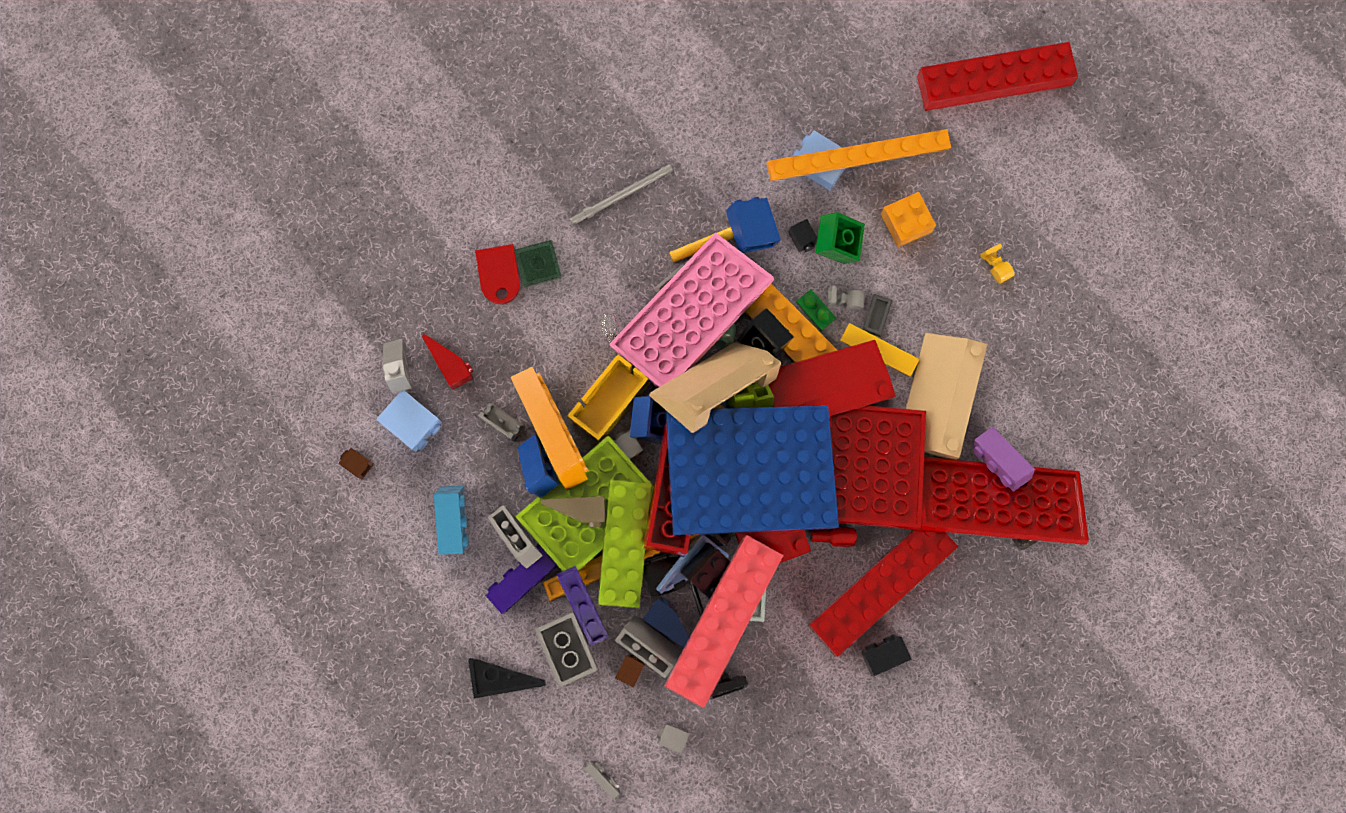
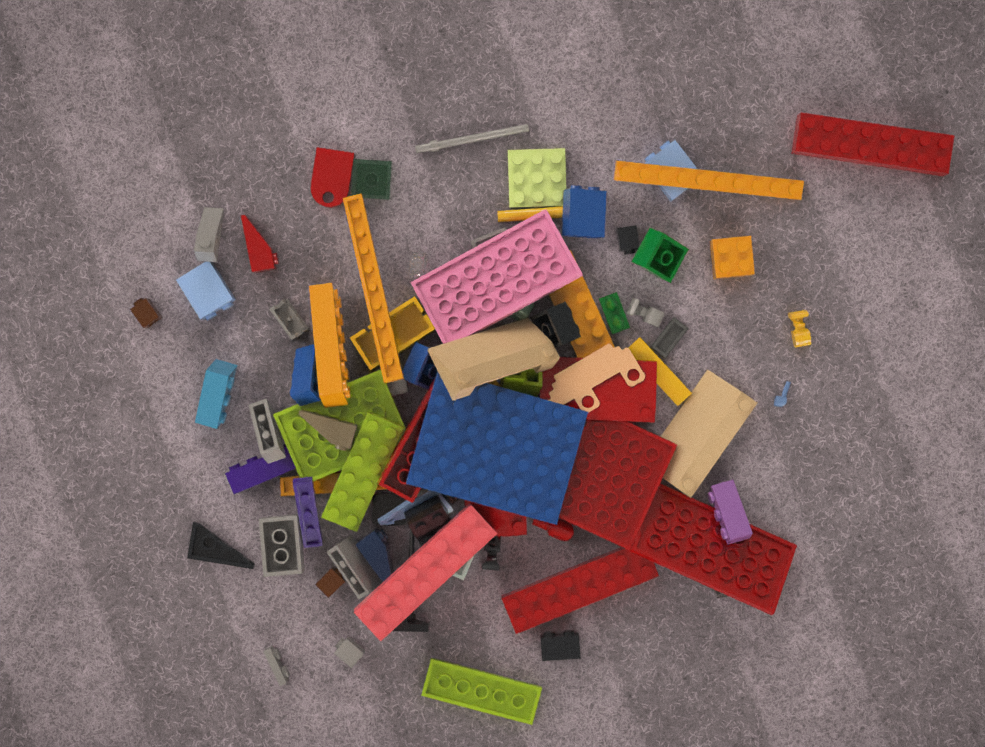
camera: 20 degrees right, 10 degrees up
none -> light orange plate [343,194,404,384]
none -> lime plate [421,657,542,725]
none -> black leg [482,536,501,571]
none -> yellowish green plate [508,148,566,208]
none -> light nougat piece [548,344,645,413]
none -> medium blue hand [774,381,791,407]

